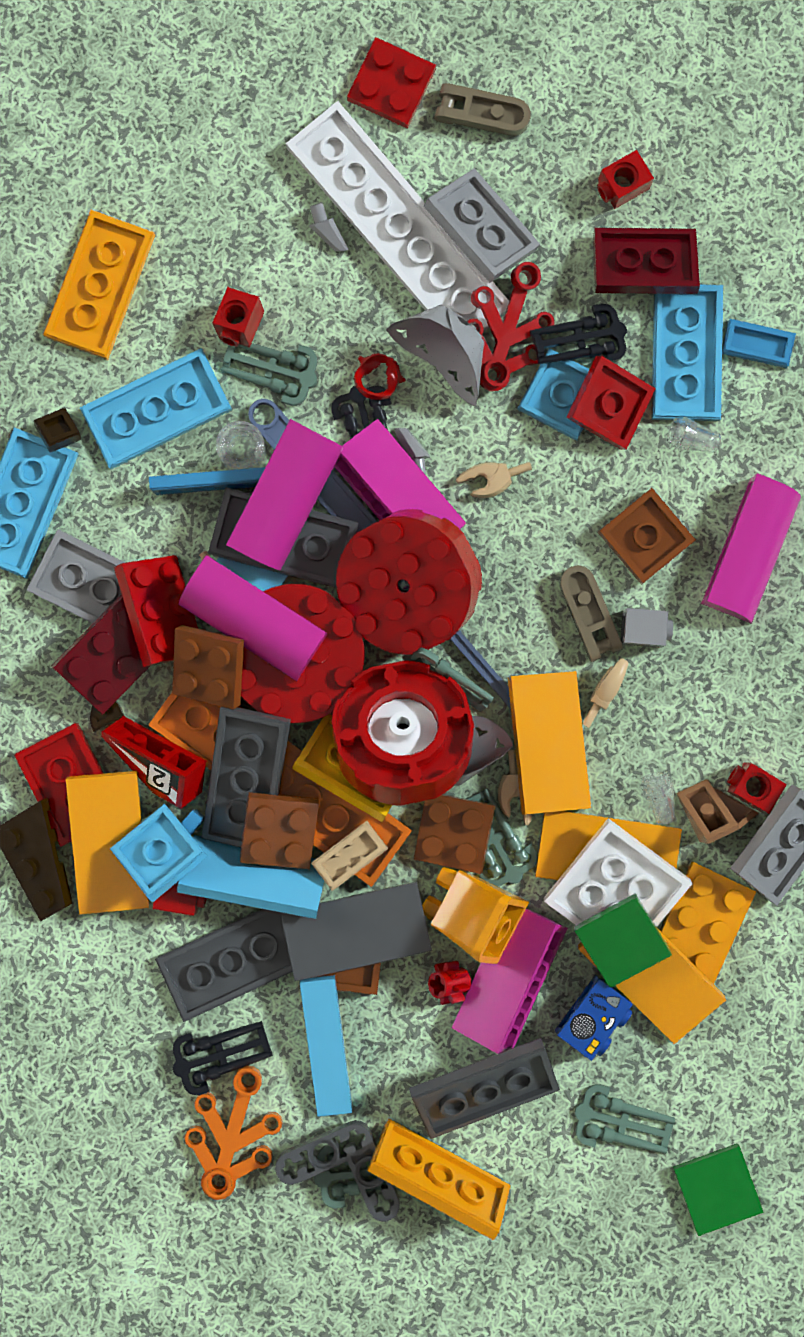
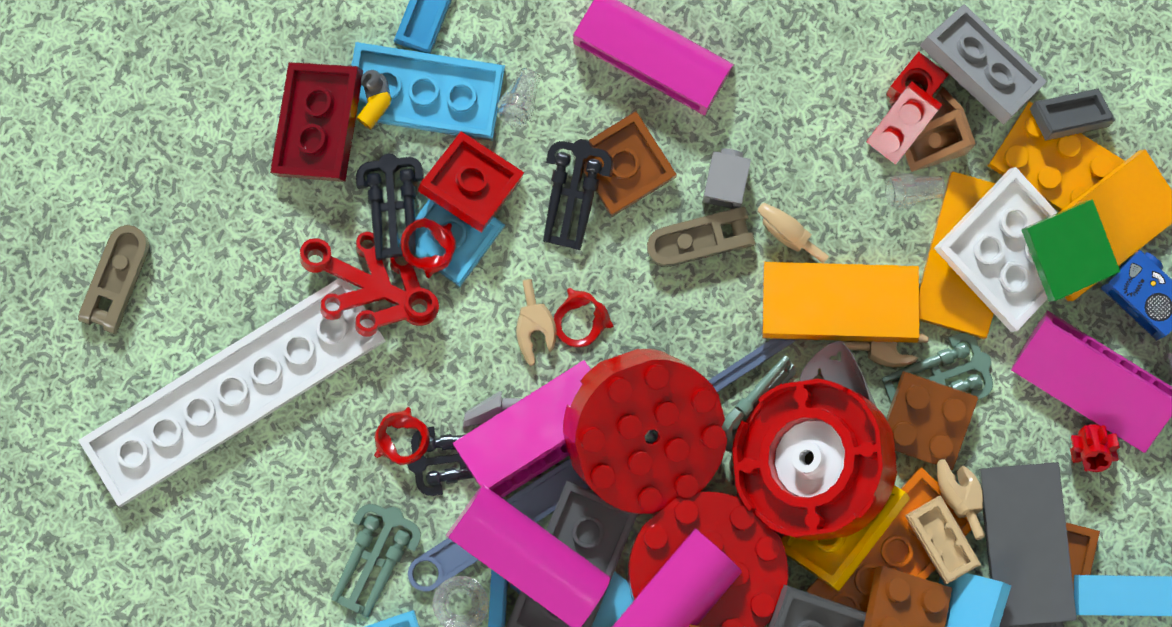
camera: 85 degrees left, 5 degrees down
red brick [212,287,264,347] -> none
light grey bar [309,202,348,251] -> none
red plate [347,37,436,129] -> none
light grey piece [386,305,484,406] -> none
light orange hips [422,867,529,964] -> none
light grey plate [424,168,540,283] -> none
red brick [597,150,654,209] -> none
none -> arm [356,70,392,130]
none -> red piece [401,218,456,279]
none -> black piece [543,139,614,250]
none -> red piece [554,288,614,348]
none -> plate [866,82,942,165]
none -> tan hand [937,459,985,540]
none -> dark grey tile [1030,88,1115,141]

